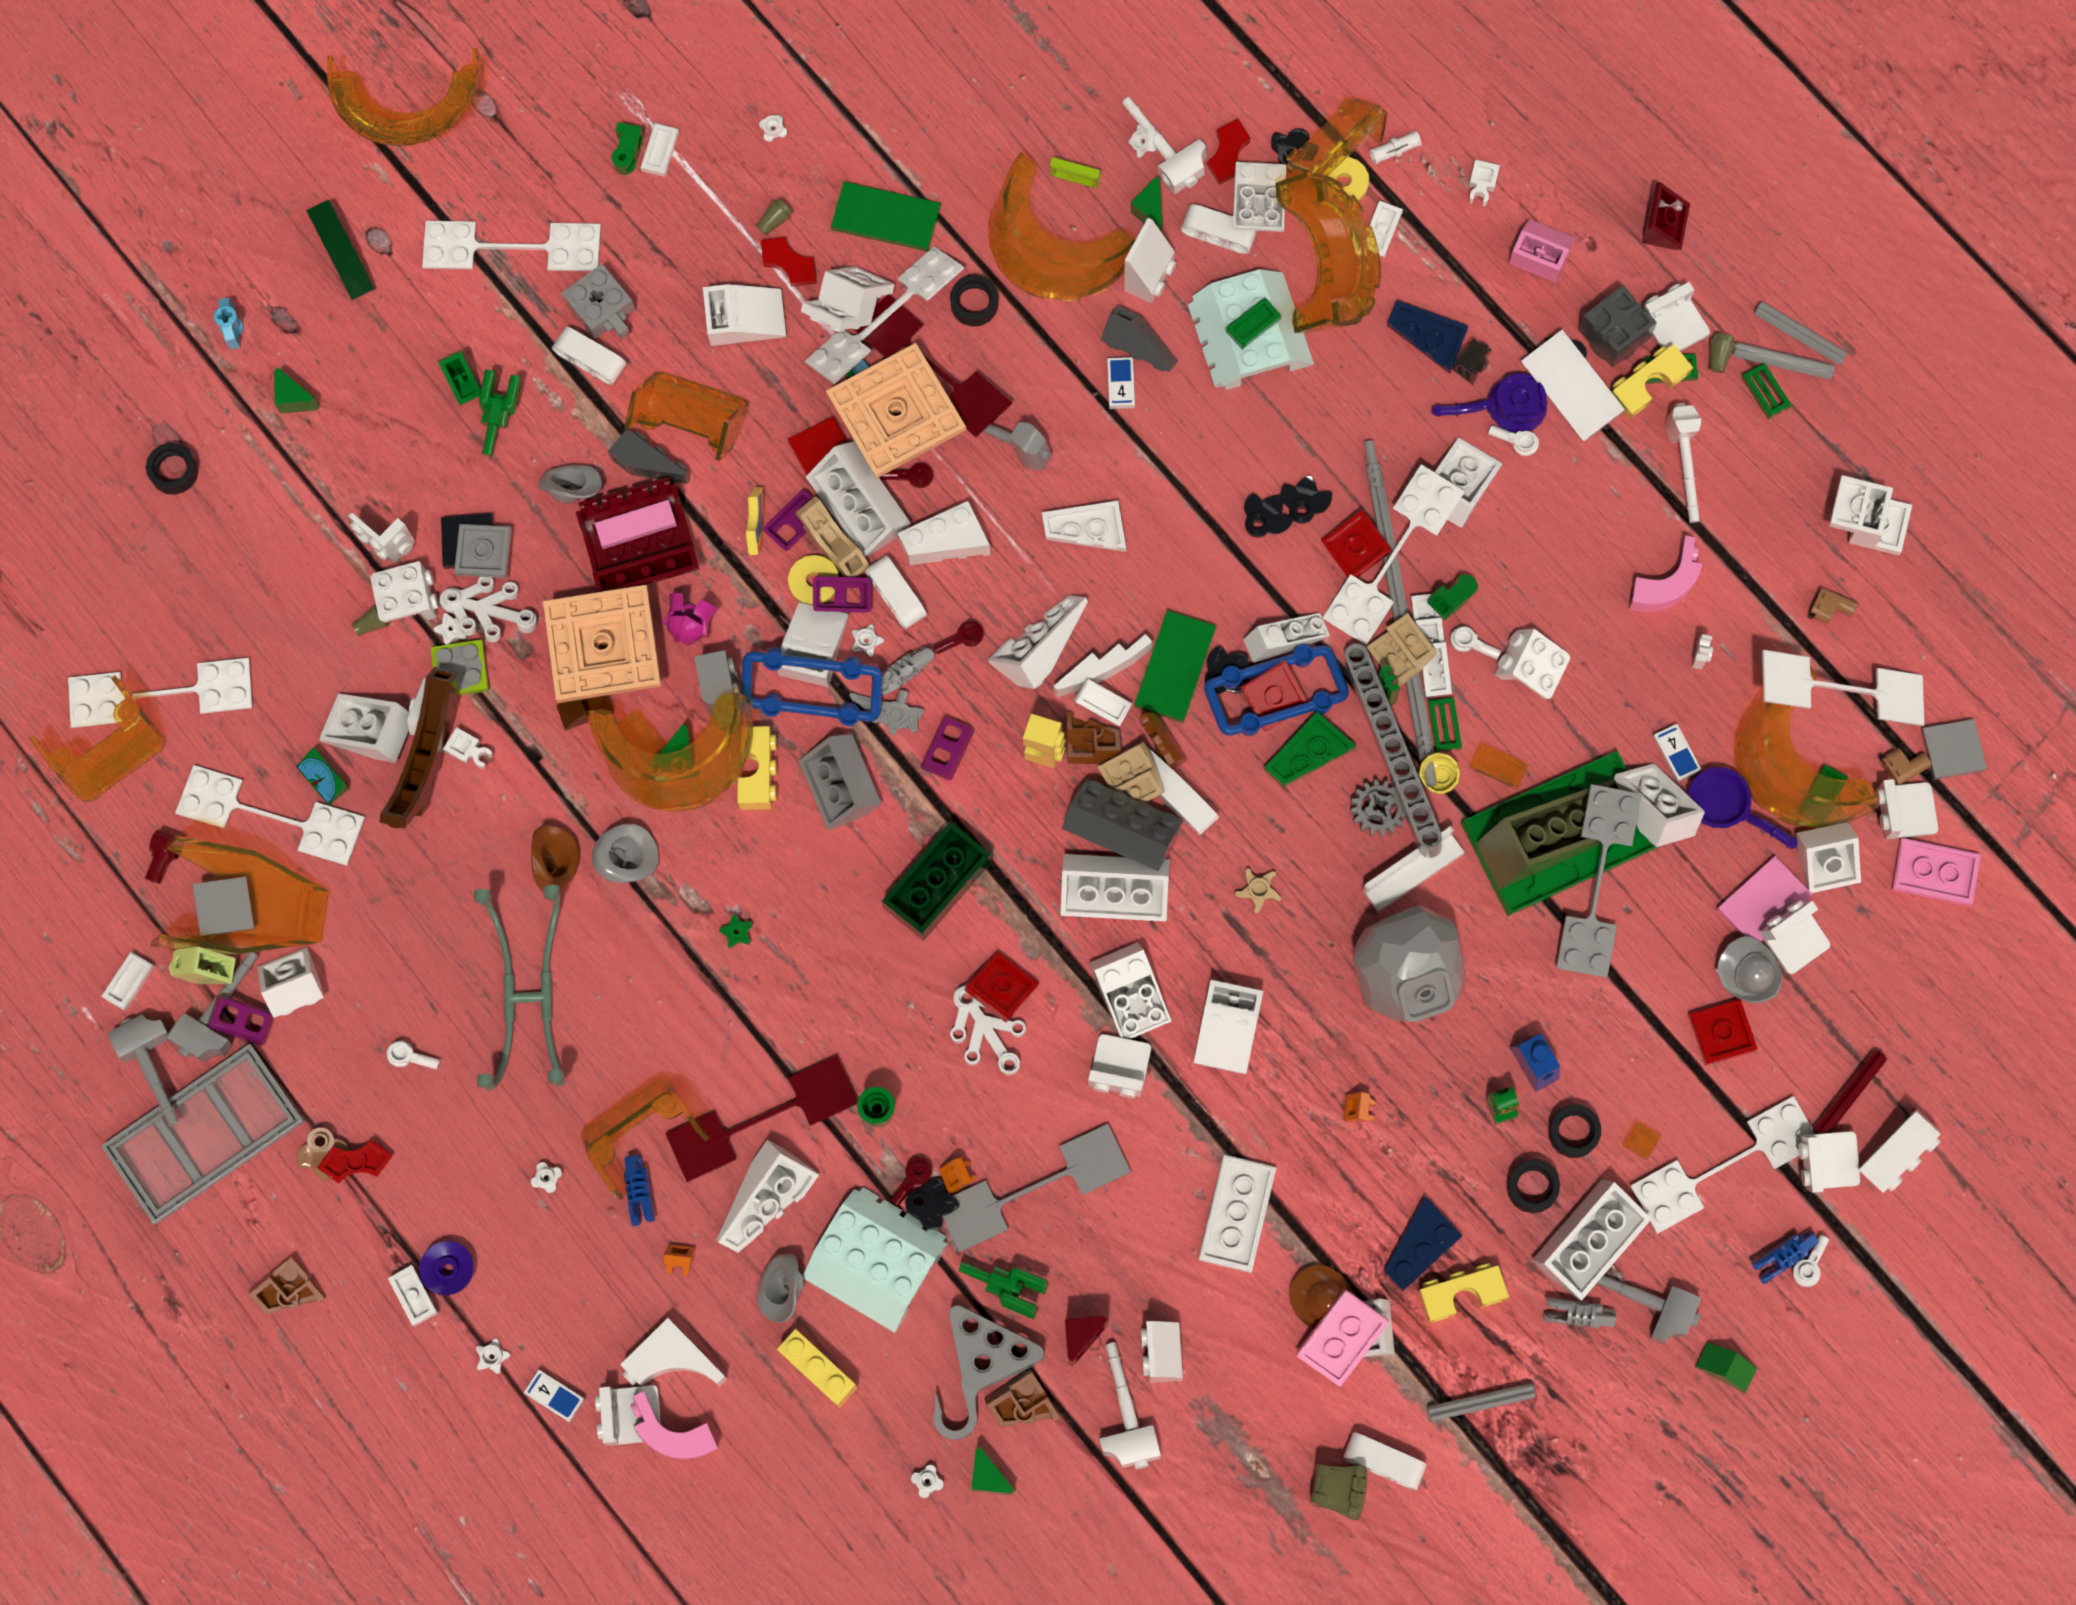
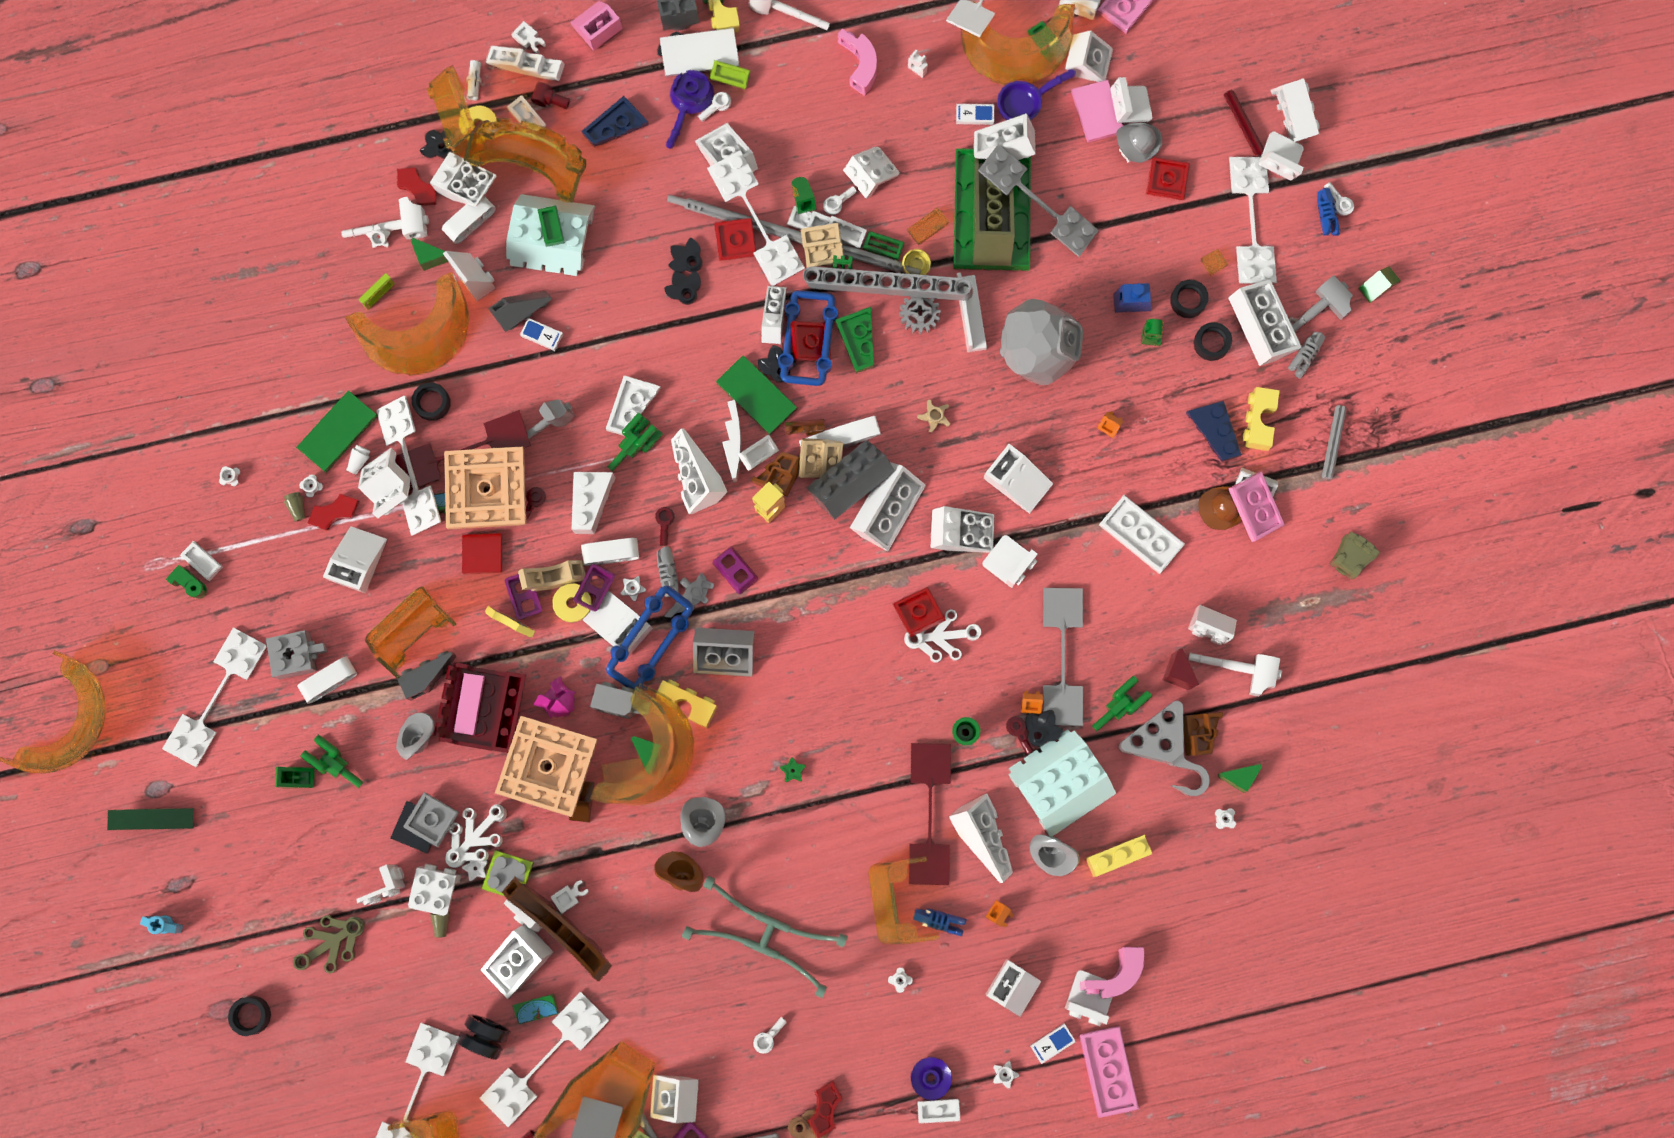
camera: 65 degrees left, 5 degrees up
green slope [274,367,319,413] -> none
white arch [620,1318,727,1387] -> none
white slope [806,442,911,558] -> none
dark green brick [882,821,992,941] -> none
white beam [1342,1432,1427,1491] -> none
clear smoke brick [1453,338,1492,385] -> none
none -> olive plant [293,915,365,973]
none -> white plate [299,474,323,497]
none -> white cone [346,445,371,475]
none -> black wheel [457,1014,510,1060]
none -> white slope [486,46,565,81]
none -> dark red pin [531,82,570,110]
none -> green plant [607,412,663,472]
none -> lime tile [710,60,751,90]
none -> white slope [985,959,1041,1016]
none -> bright pink tile [1079,1026,1139,1118]

